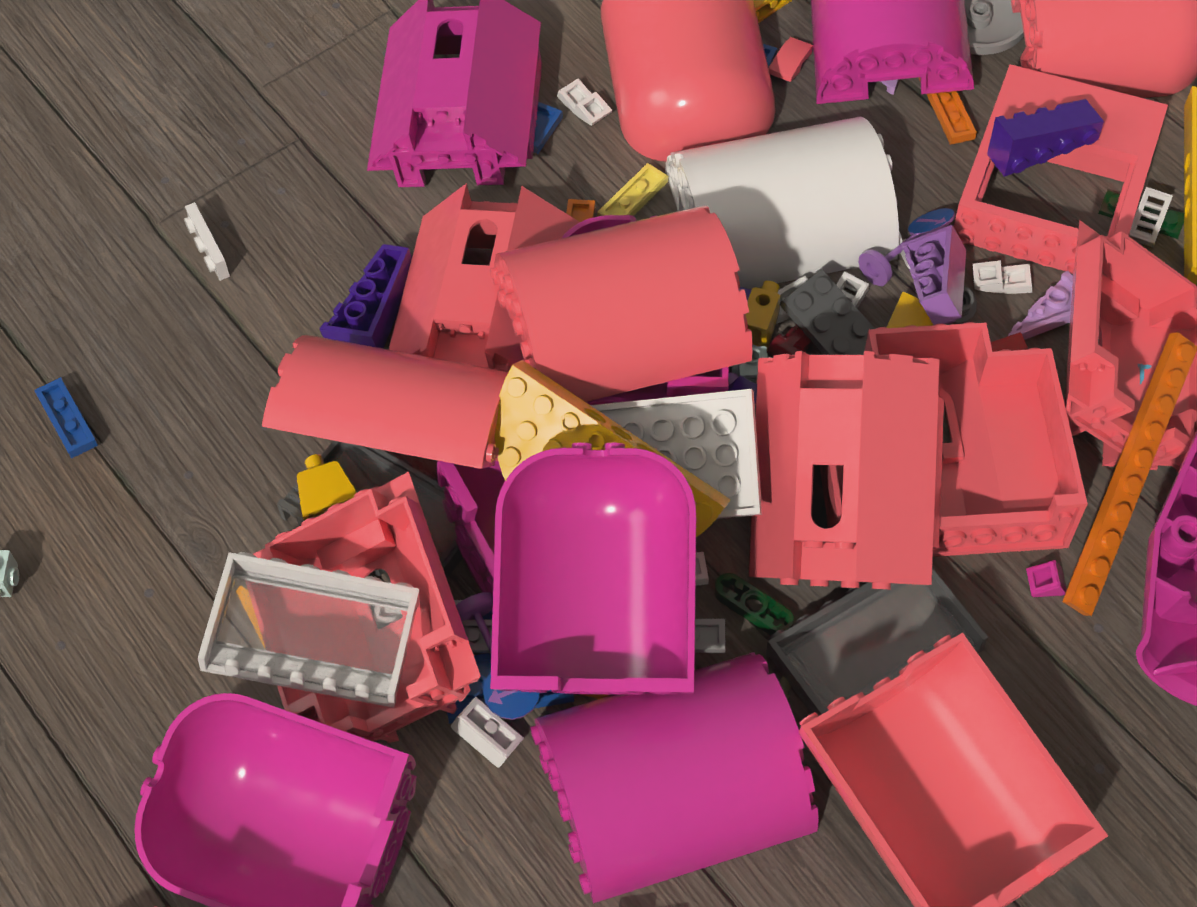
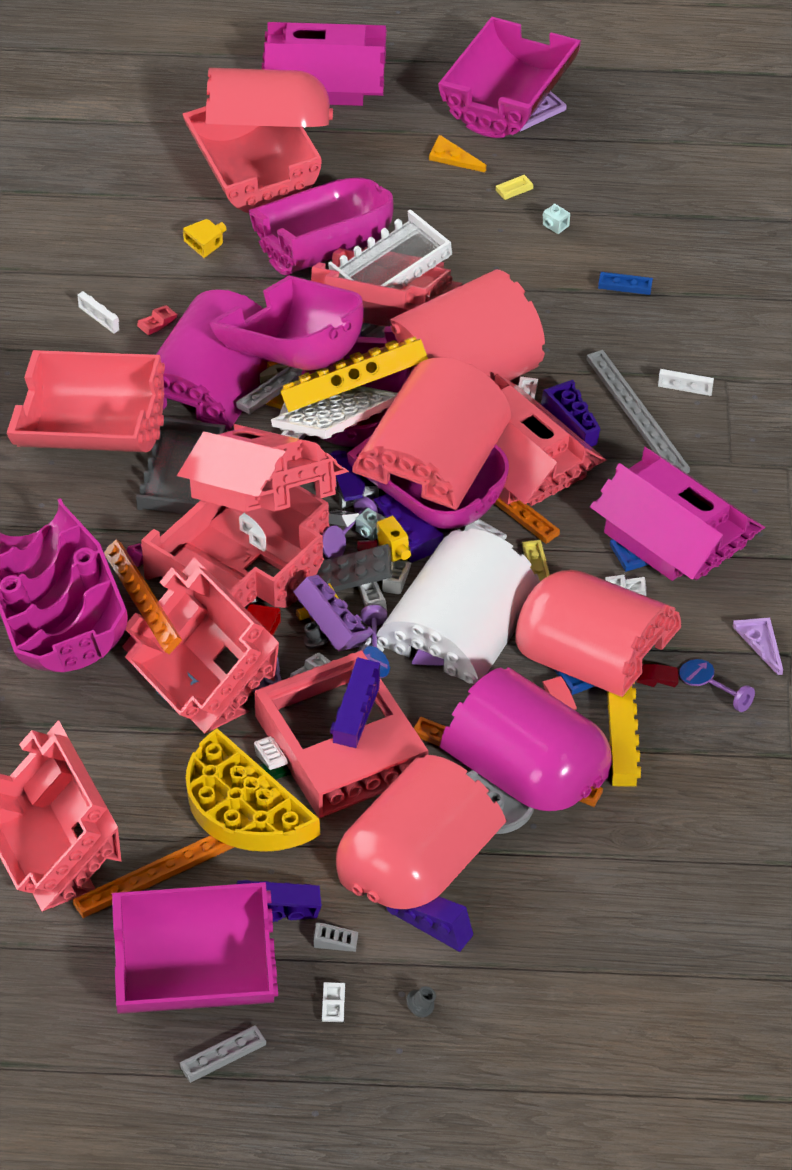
camera: 130 degrees right, 10 degrees down
none -> light grey plate [587,350,690,473]

